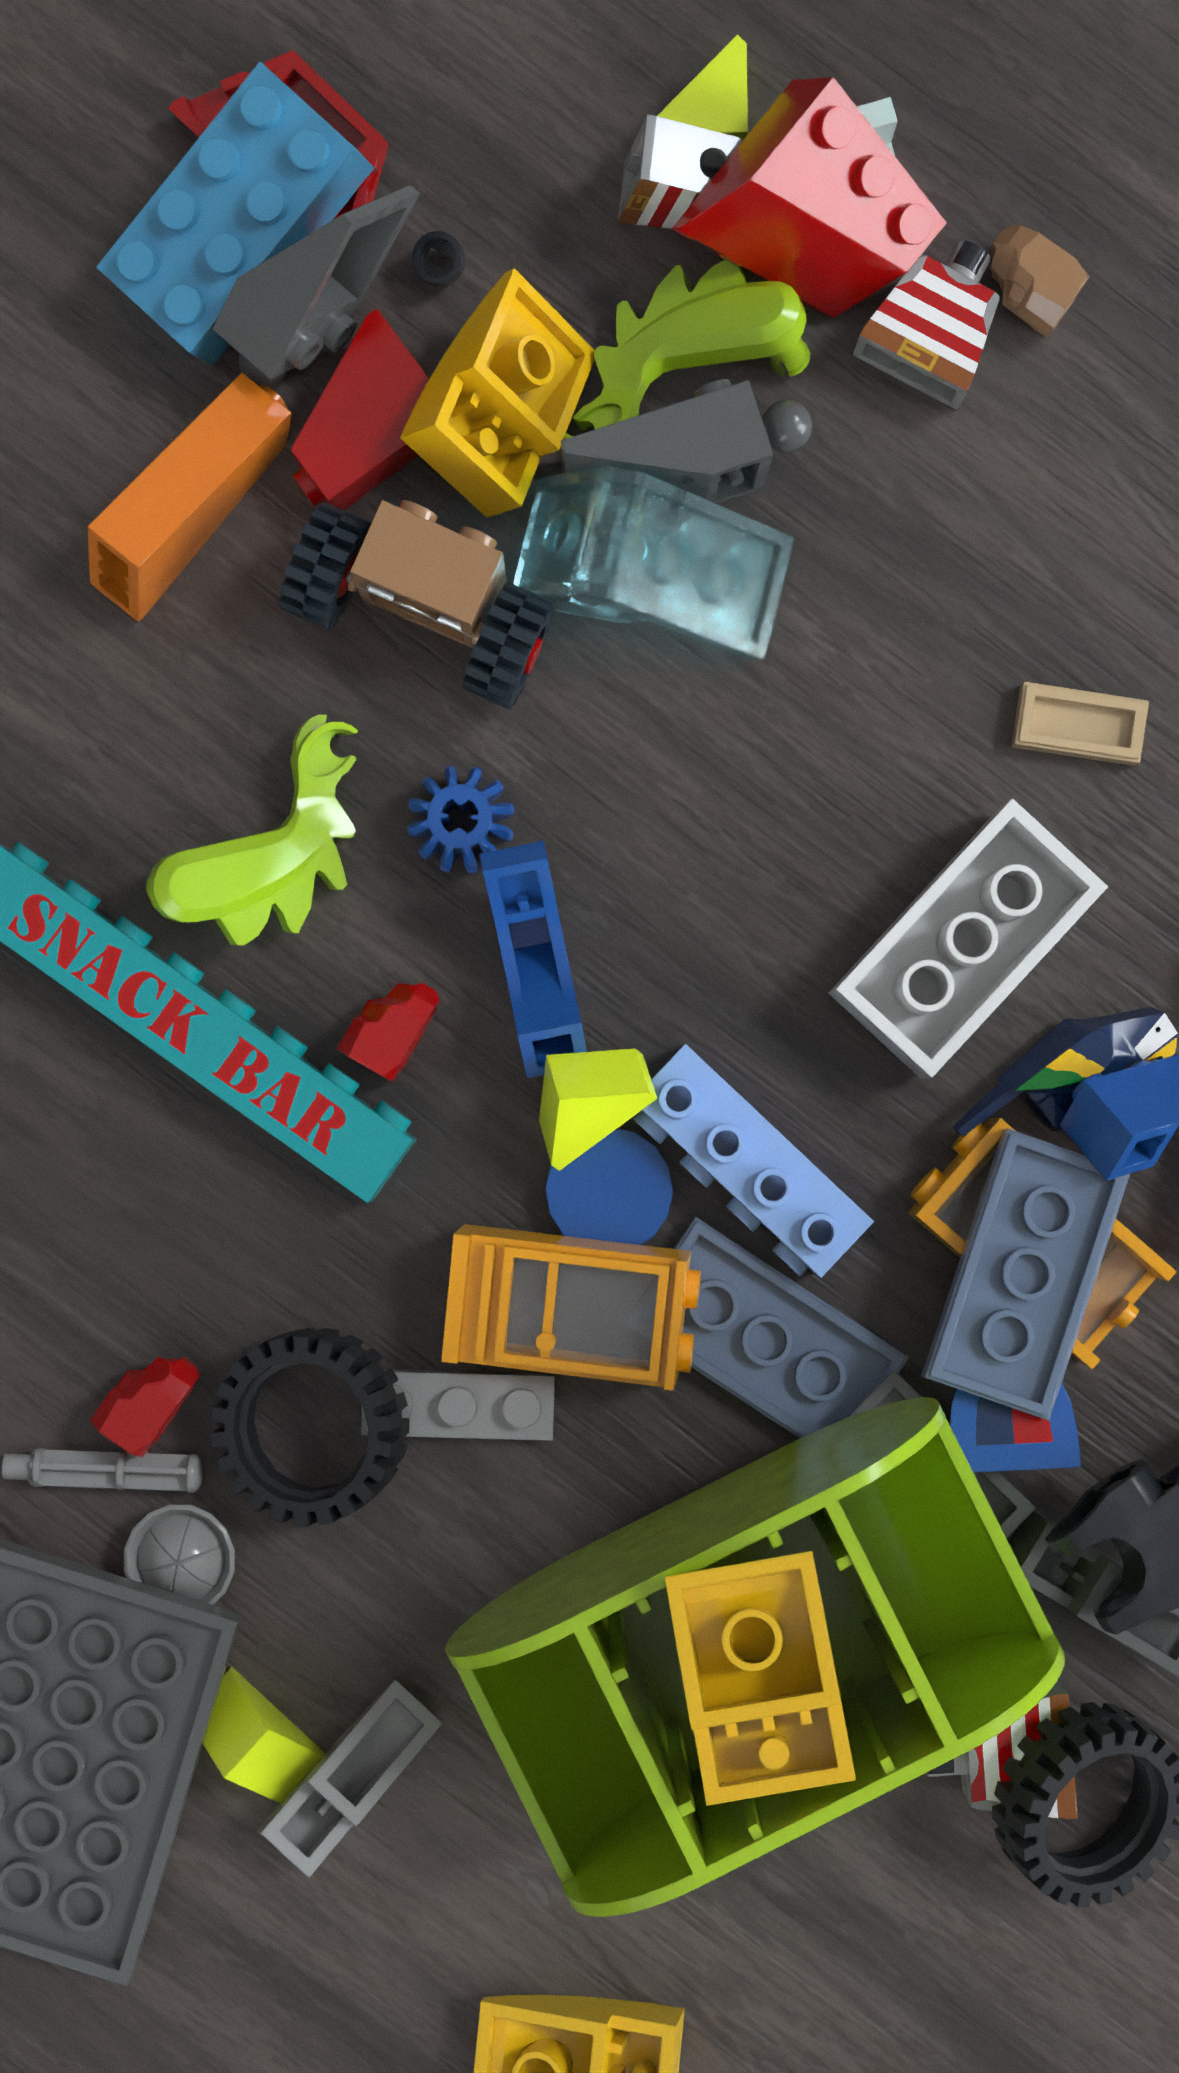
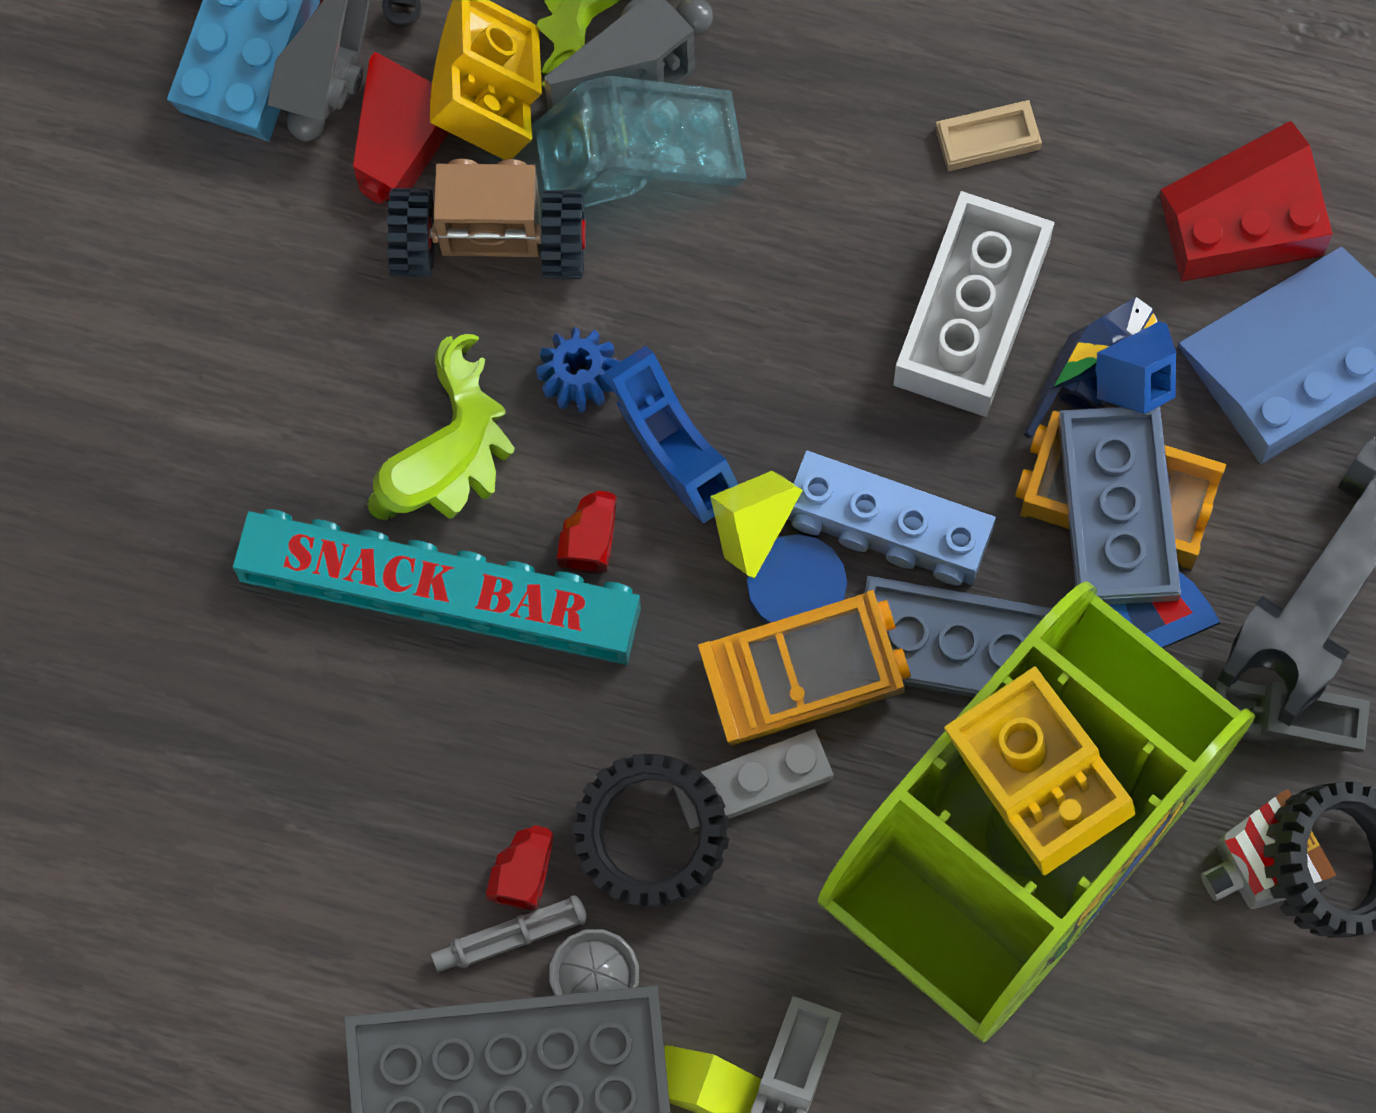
camera: 15 degrees left, 15 degrees down
orange slope [88,373,291,623] -> none

